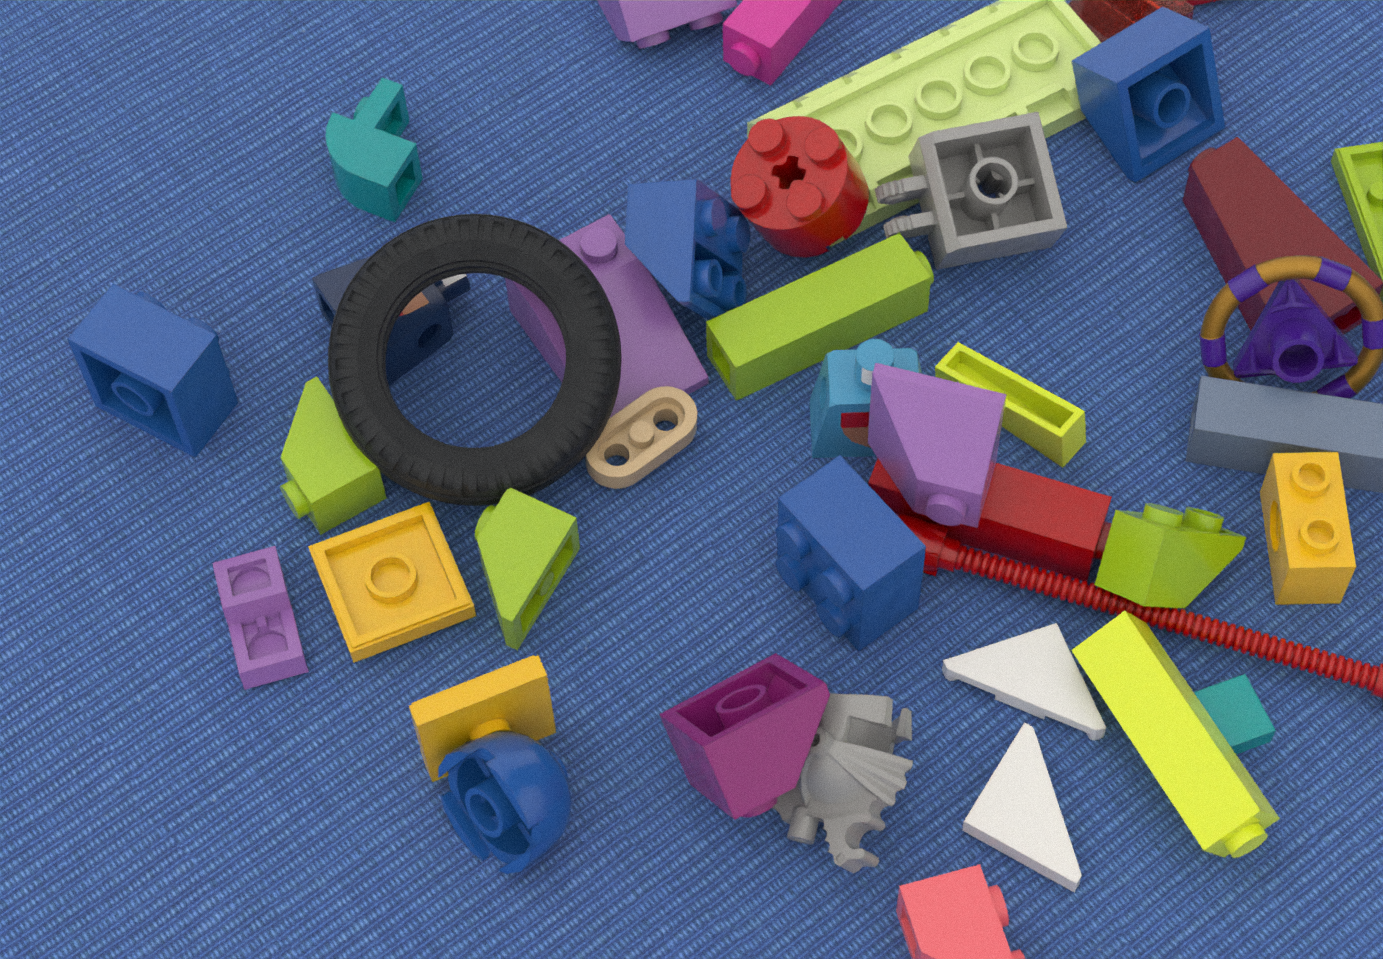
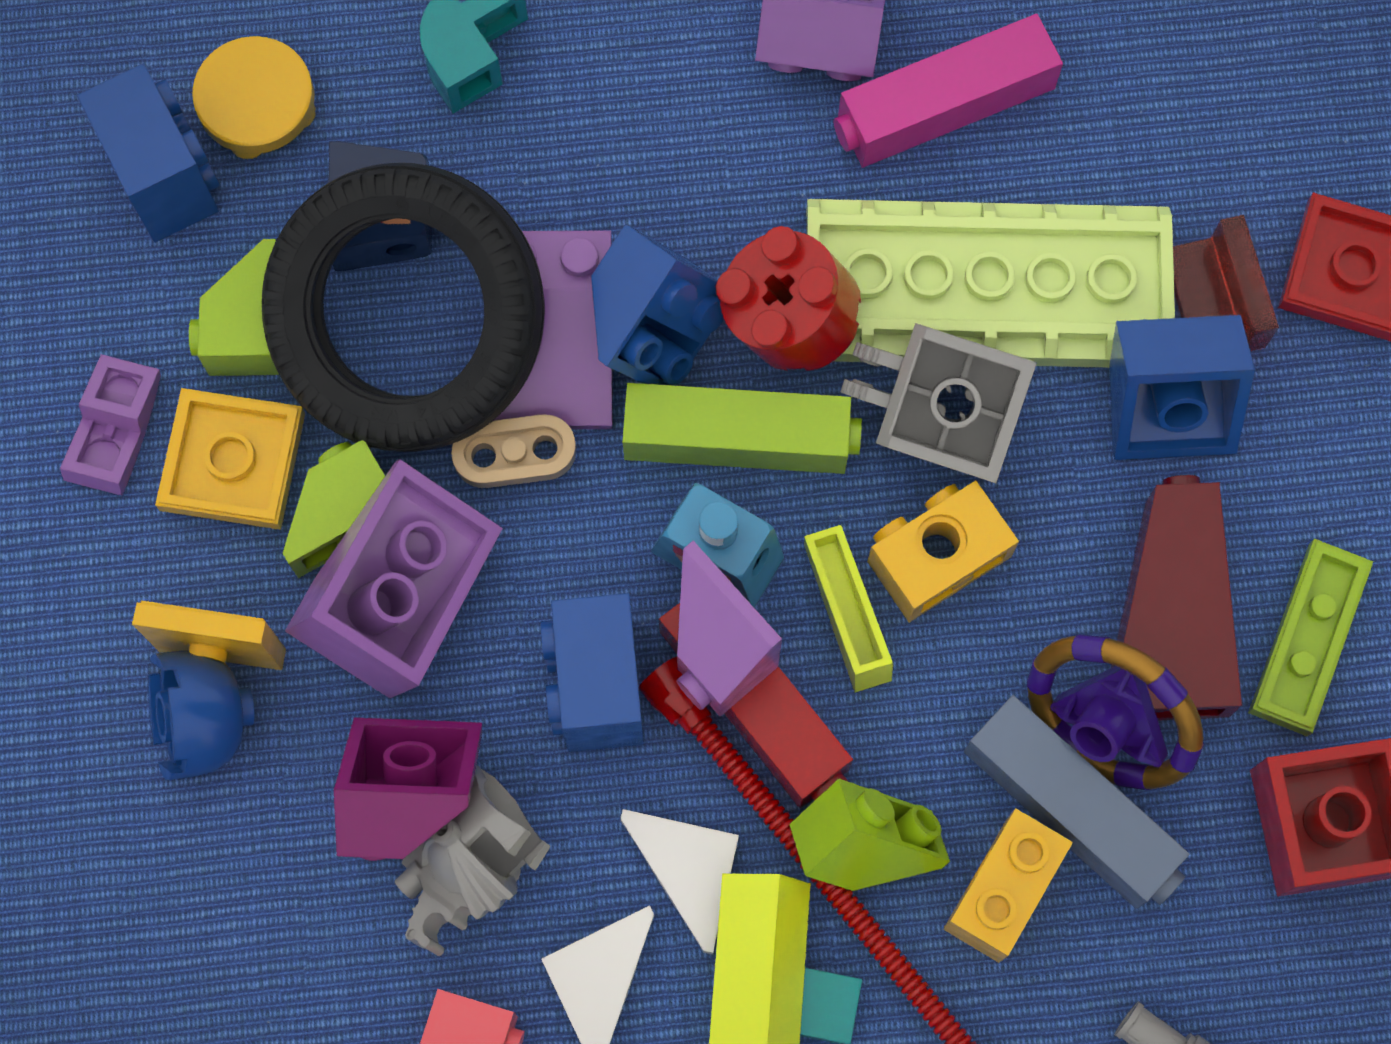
camera: 30 degrees right, 15 degrees up
none -> yellow tile [192,36,316,159]
none -> medium lavender slope [285,459,503,698]
none -> yellow brick [867,480,1019,623]

